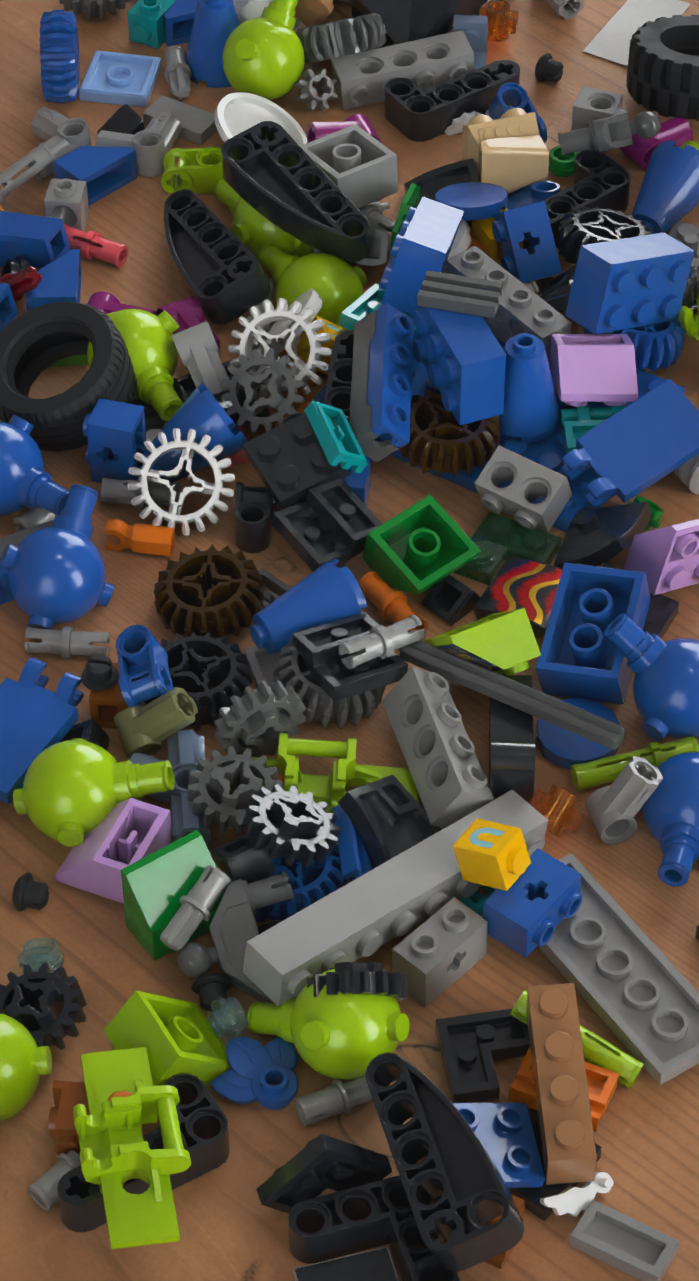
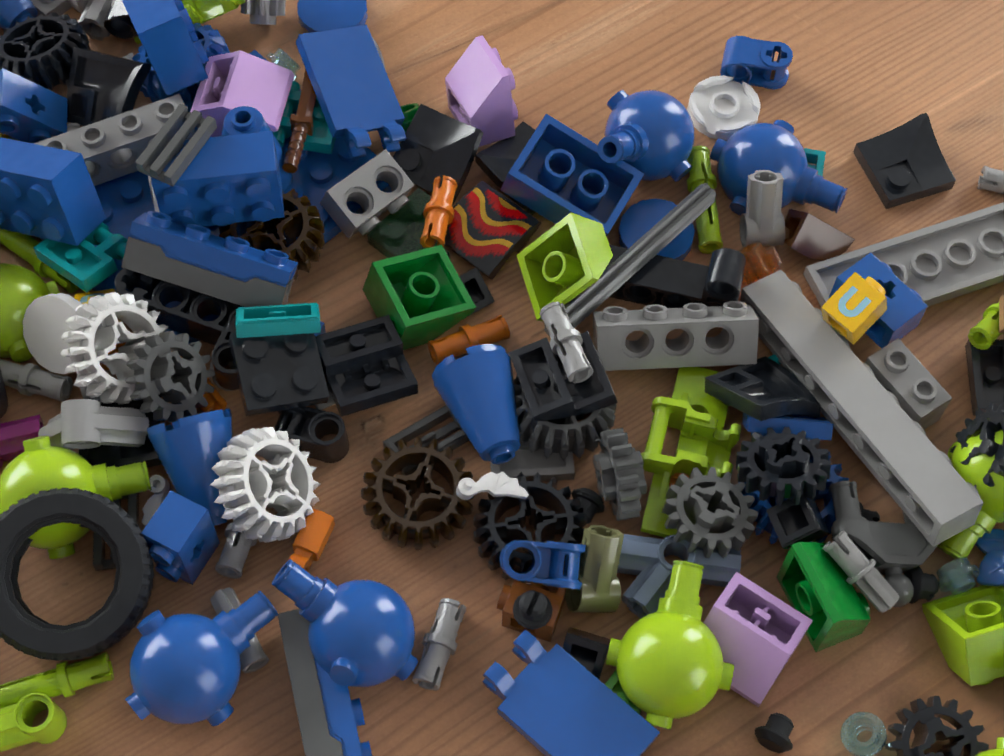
camera: 80 degrees left, 15 degrees up
none -> reddish brown sword [282,68,316,173]
none -> orange pin [420,176,458,248]
none -> white piece [456,472,529,500]
none -> brick [784,209,855,261]

